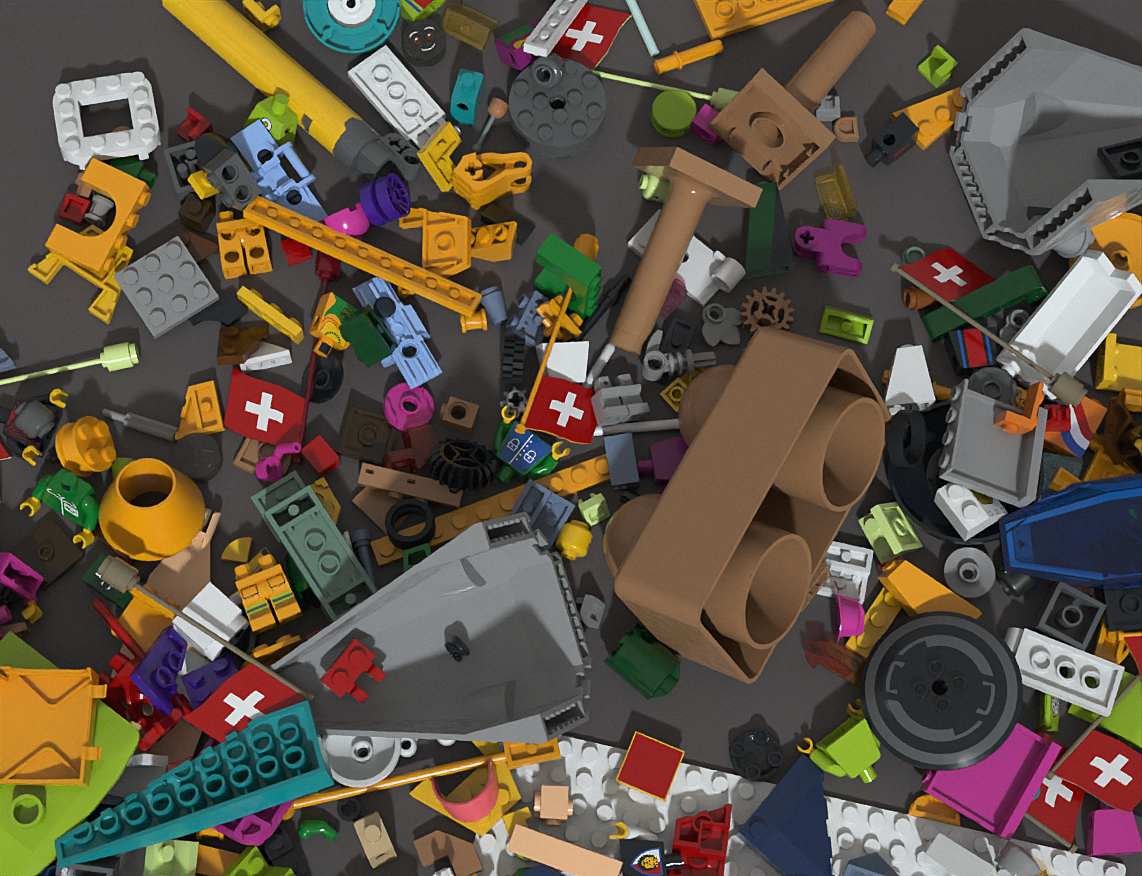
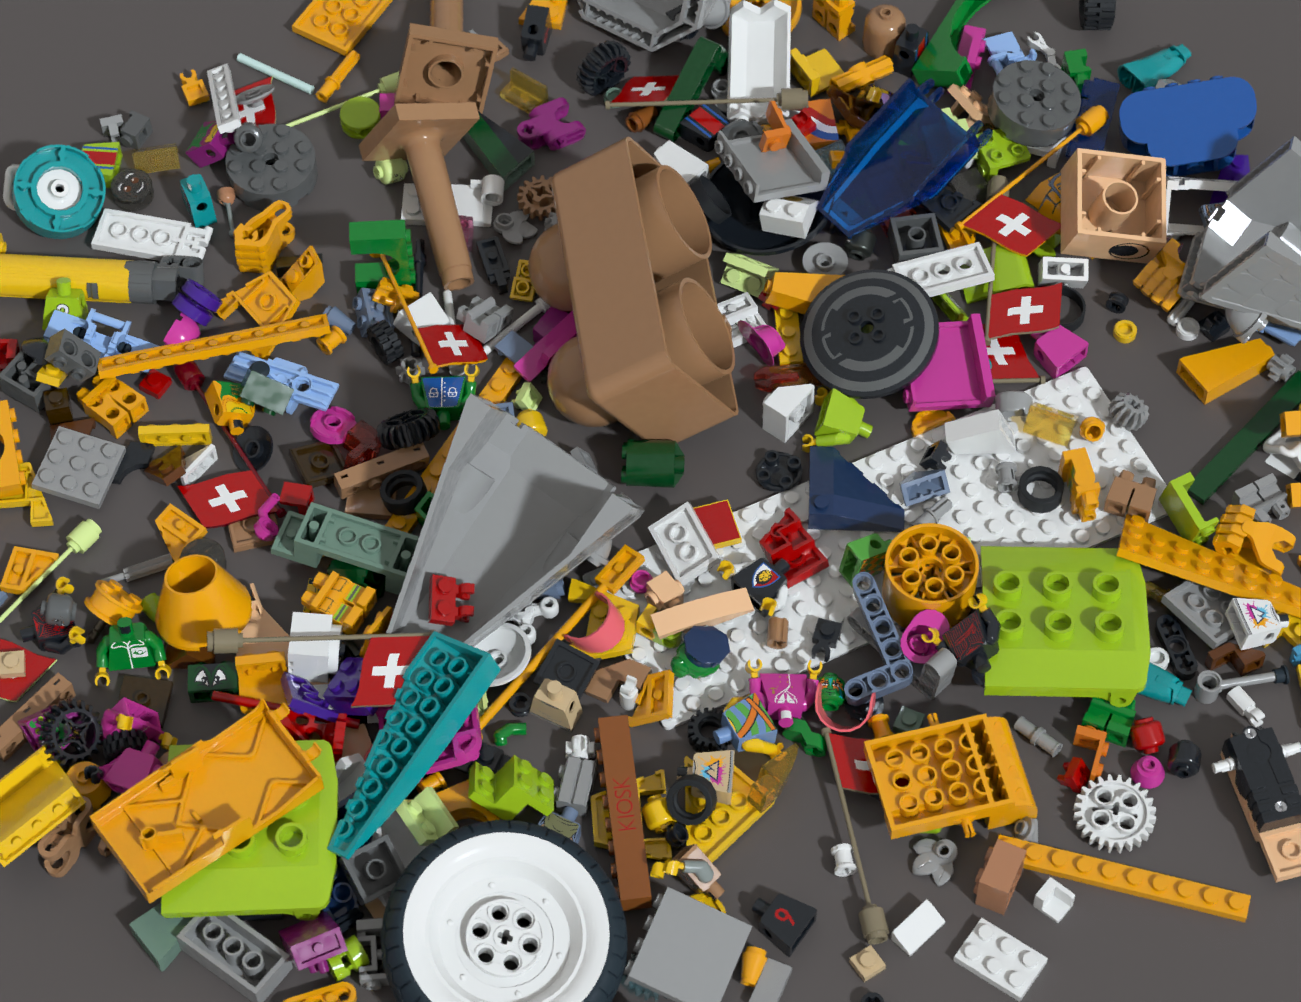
camera: 30 degrees left, 15 degrees down
yellow tile [221,537,253,564] -> none
yellow plate [416,122,462,192] -> none
medium nougat brick [439,396,480,436] -> none
black bush [444,635,470,662] -> none
light grey piece [641,330,716,381] -> none
none -> light orange wing [0,546,60,595]
none -> light grey dish [236,84,275,108]
none -> dark pink bracket [513,310,577,382]
none -> black plate [533,638,600,701]
none -> black gear [576,40,631,96]
none -> dark pink plate [629,570,653,594]
none -> white plate [648,501,722,586]
none -> white slope [762,384,815,443]
none -> black tile [919,440,952,470]

